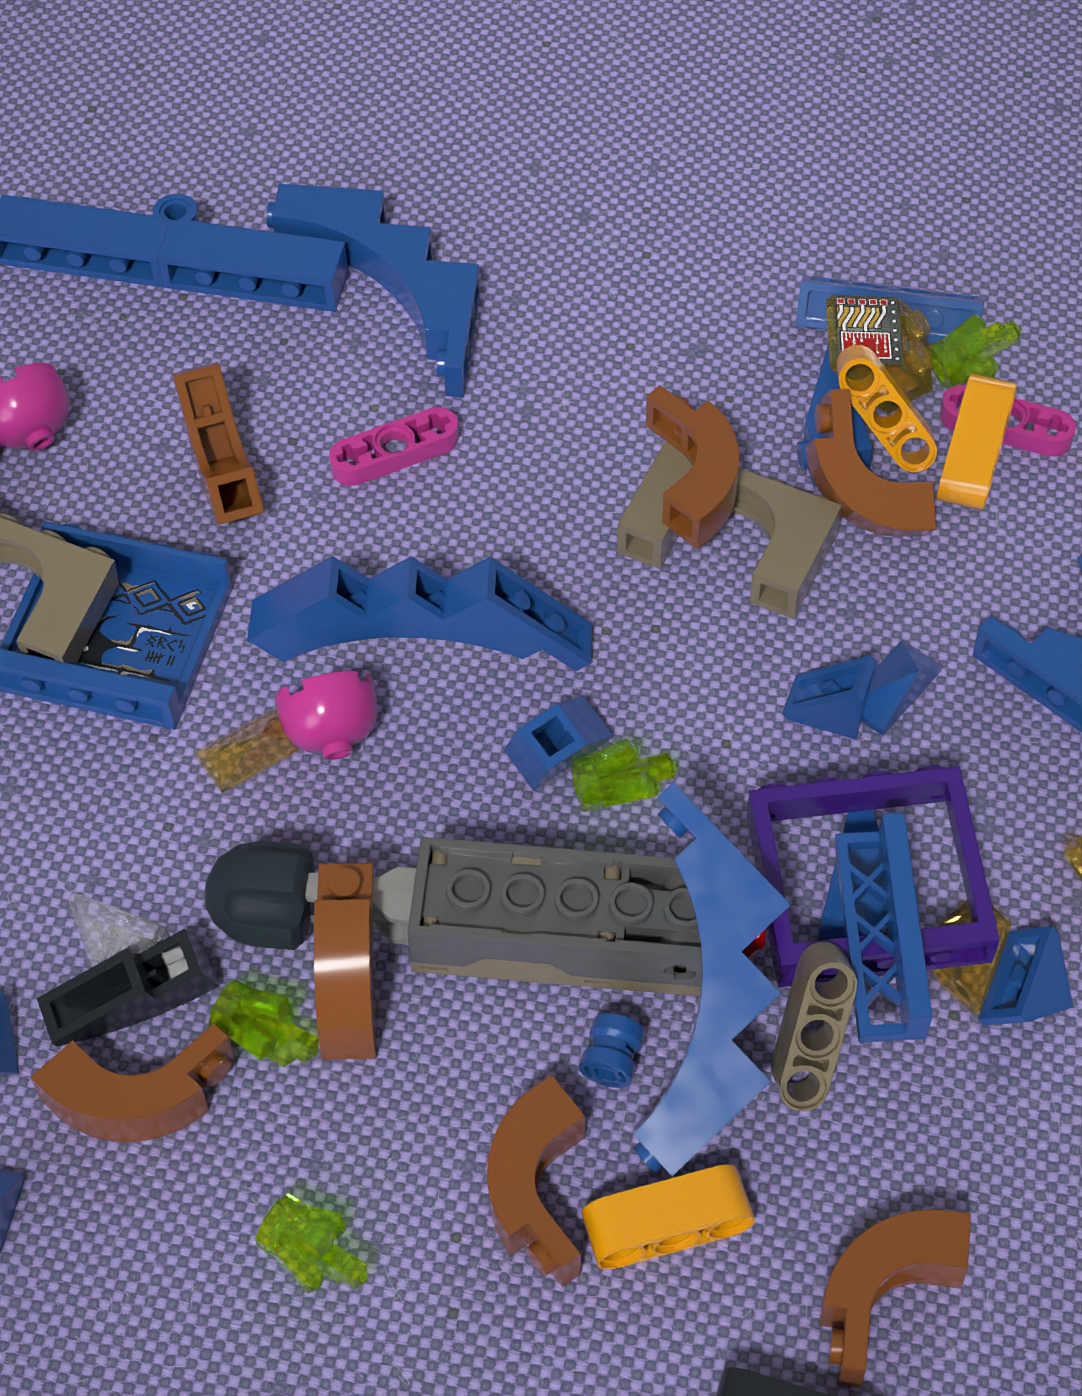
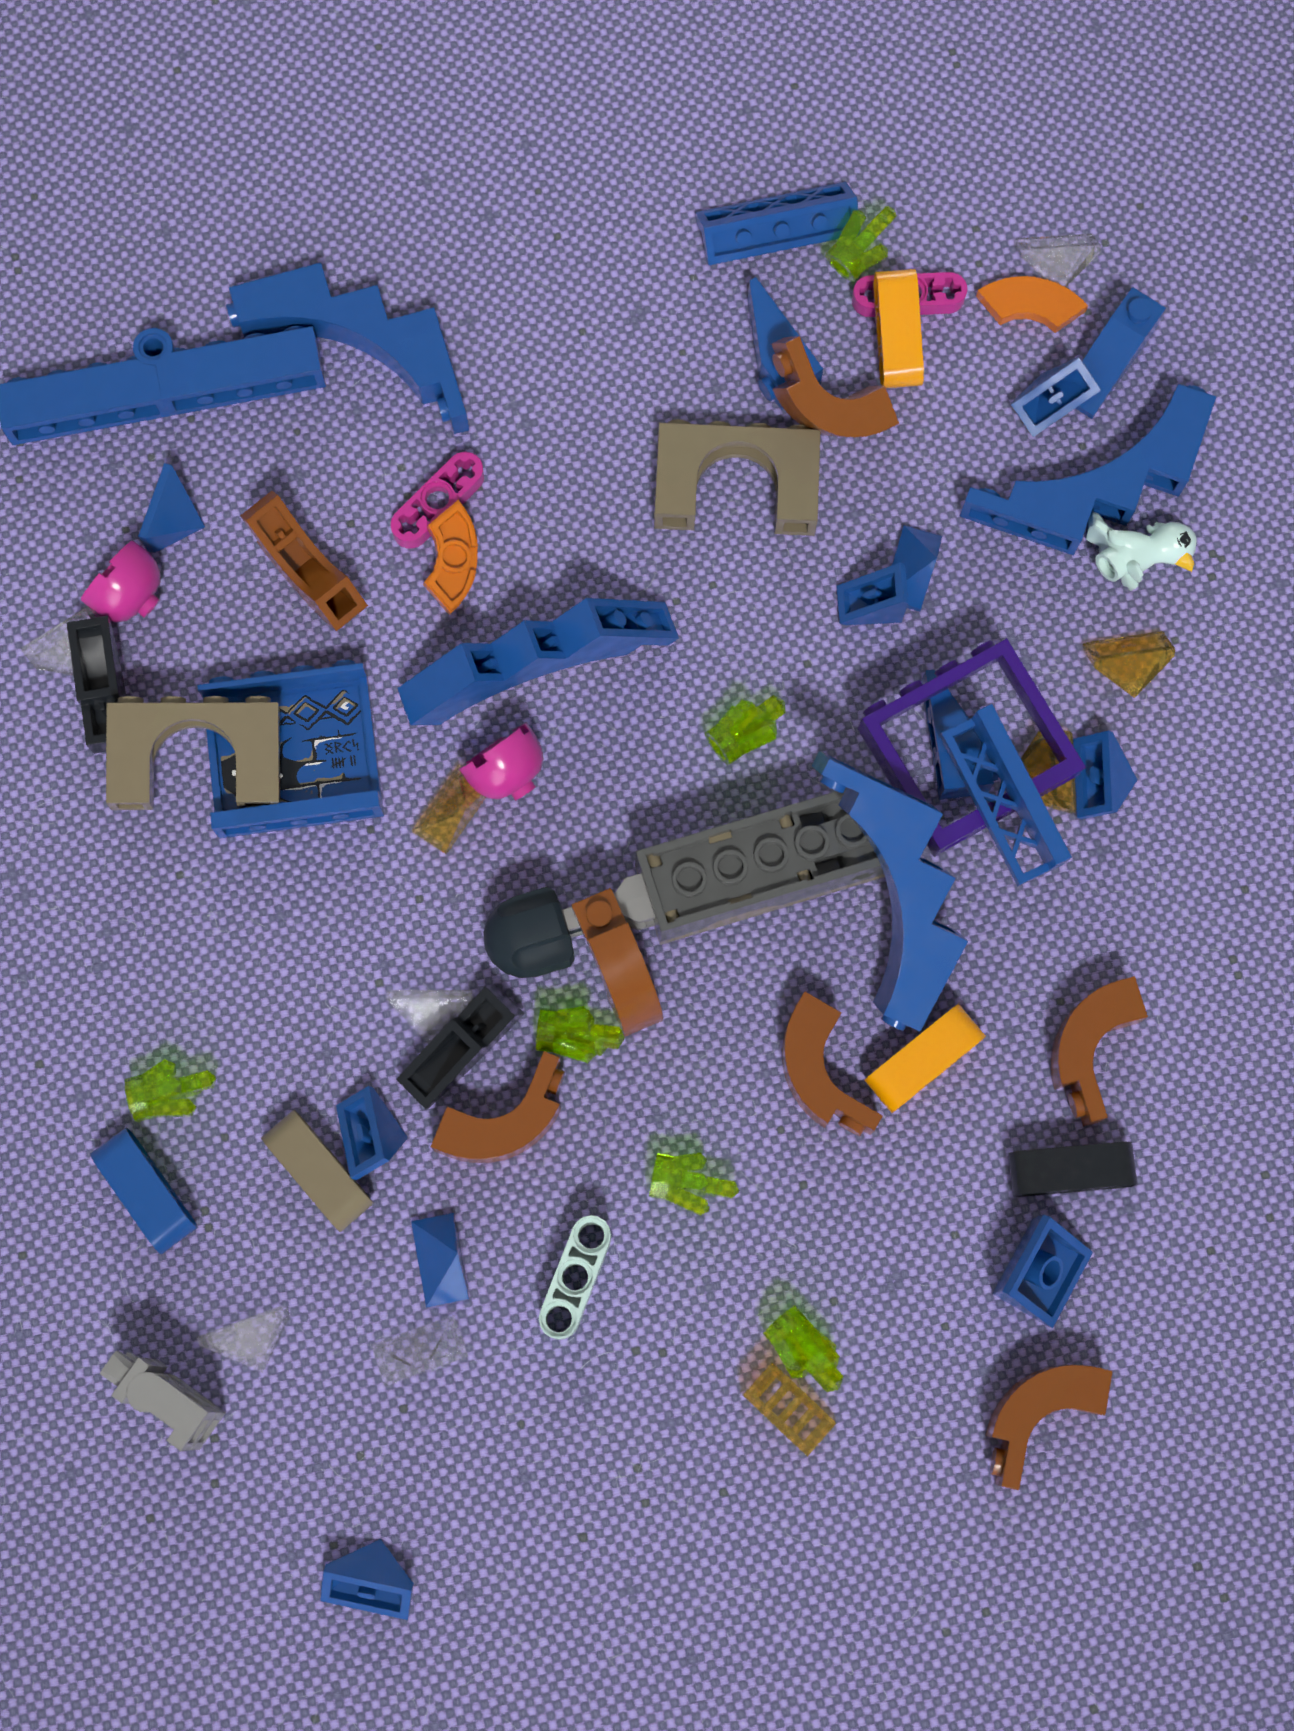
camera: 25 degrees left, 20 degrees up
blue slope [504,696,614,791] -> none
blue wheel [579,1013,646,1088] -> none
dark orange arch [646,385,739,550] -> none
dark tan beam [771,942,857,1111] -> none
slope [826,295,933,415] -> none
light orange beam [836,345,937,473] -> none
none -> blue slope [138,463,205,553]
none -> orange tile [423,500,478,615]
none -> light aqua beam [539,1215,611,1340]

